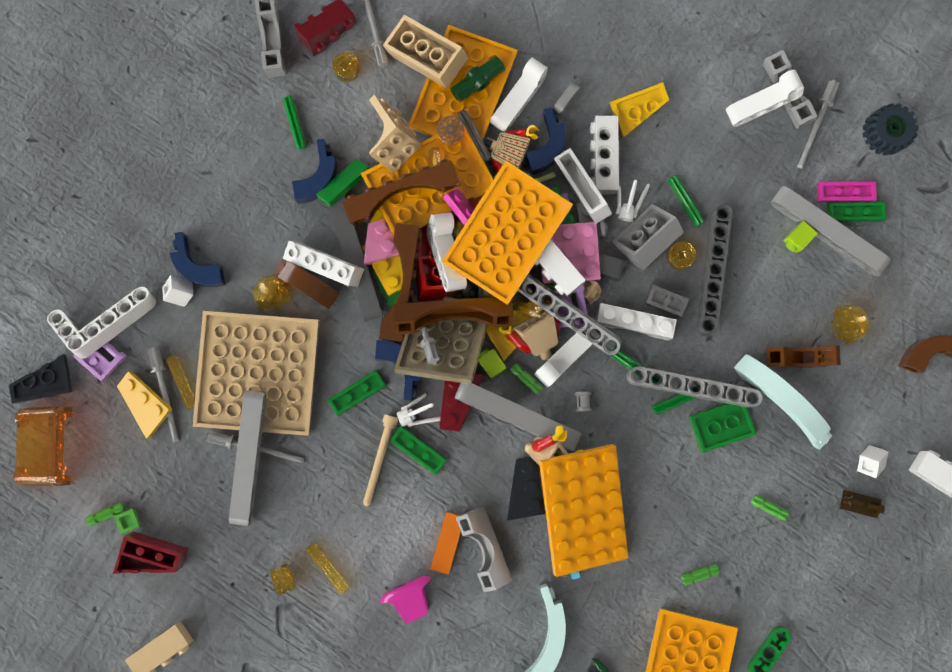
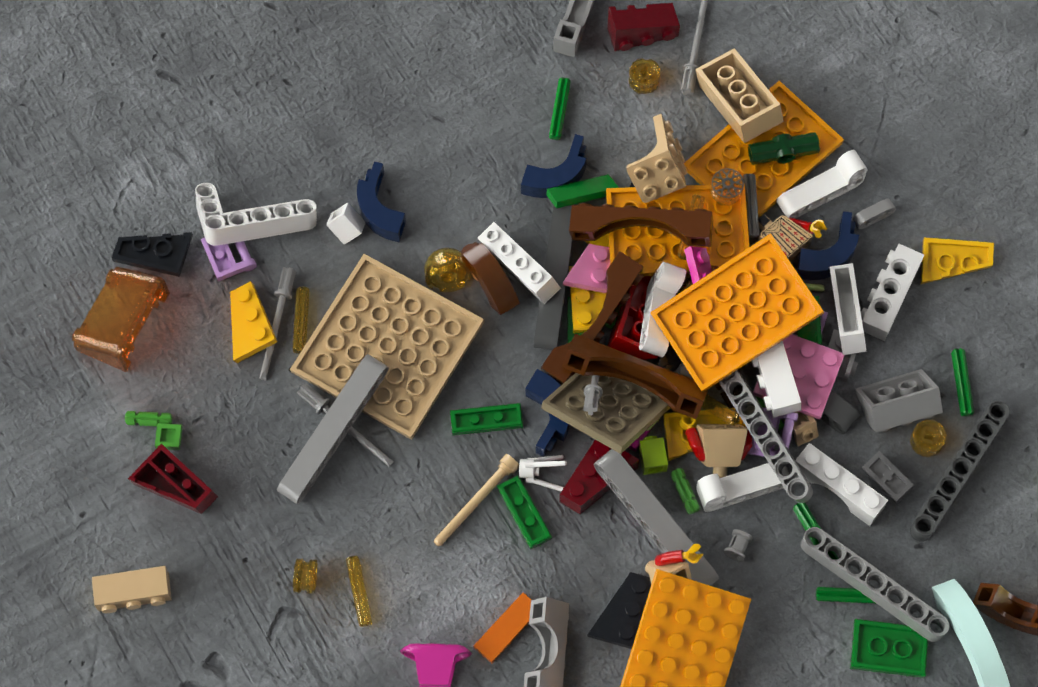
camera: 30 degrees right, 15 degrees down
white plant [616,180,650,222] -> none

